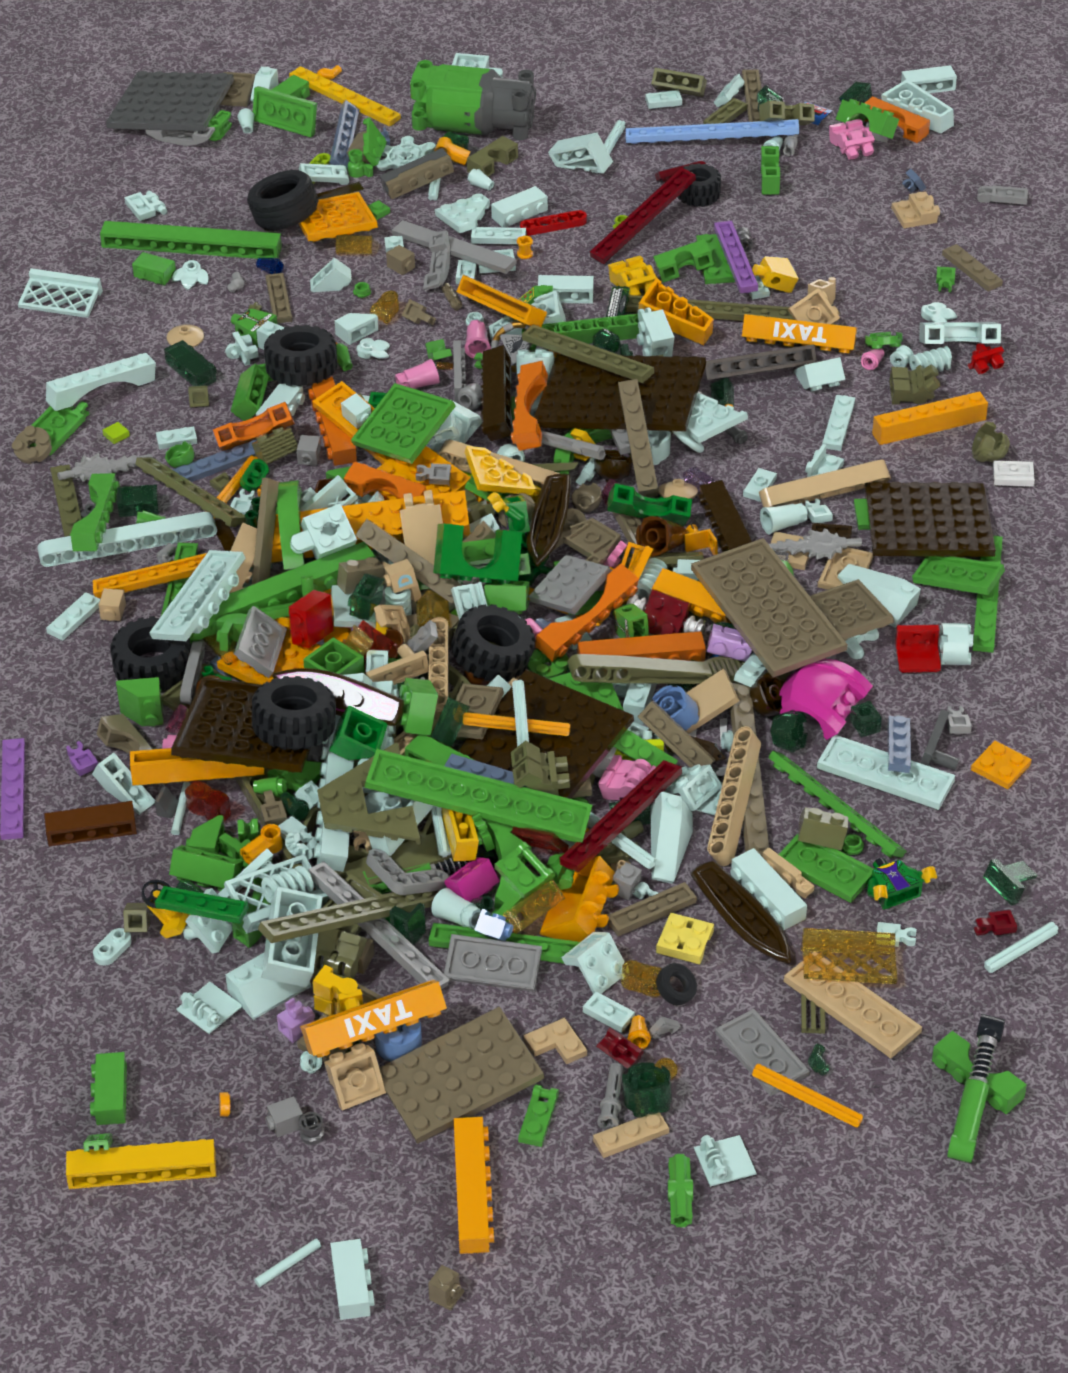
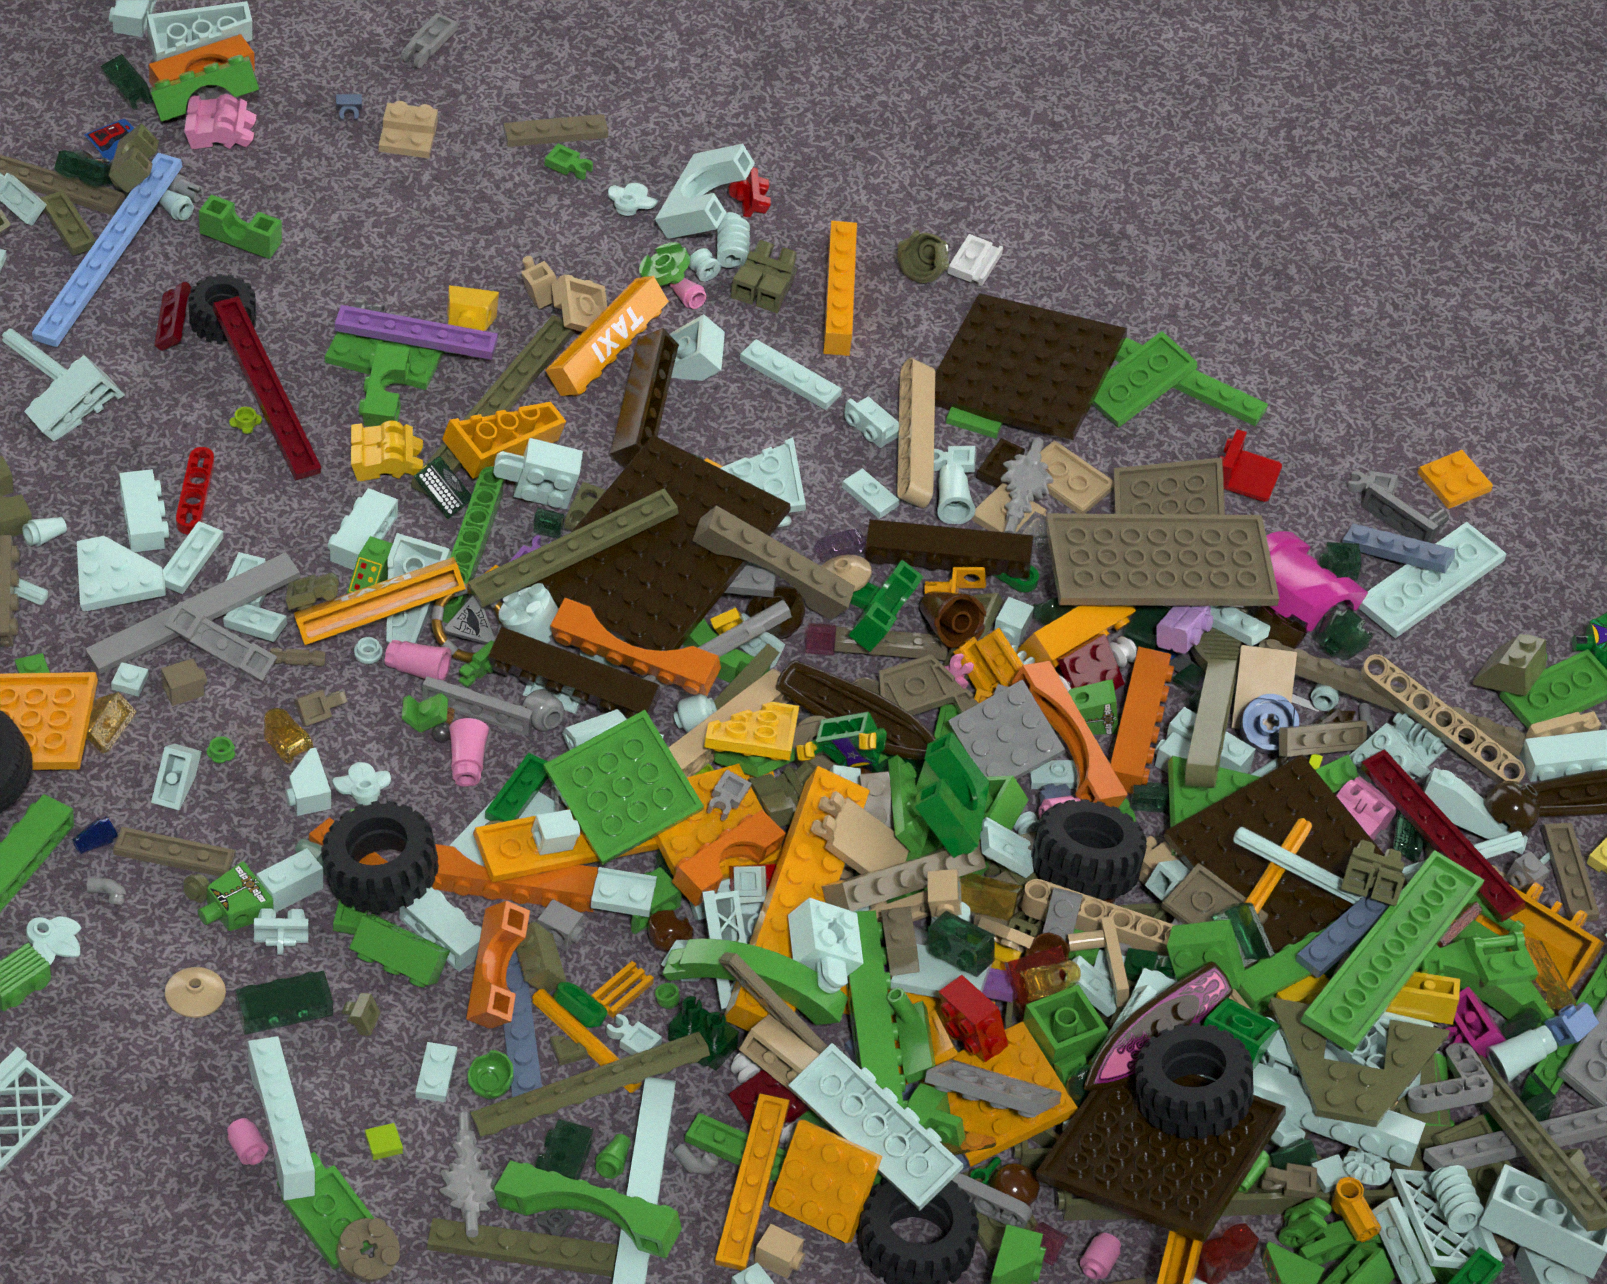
camera: 75 degrees left, 5 degrees up
dark brown sticker [215,519,236,551] -> none
light orange bush [517,236,533,259] -> none
dark tan hair [571,482,602,512] -> none
clear green head [593,329,621,353] -> none
bright green plate [768,751,907,858] -> none
light aqua wedge [837,564,921,628] -> none
light aqua brick [938,623,973,665] -> none
none -> olive plate [286,573,339,610]
none -> light aqua plate [591,867,657,917]
none -> light orange plate [769,1119,883,1243]
none -> dark brown cylinder [1484,781,1540,837]

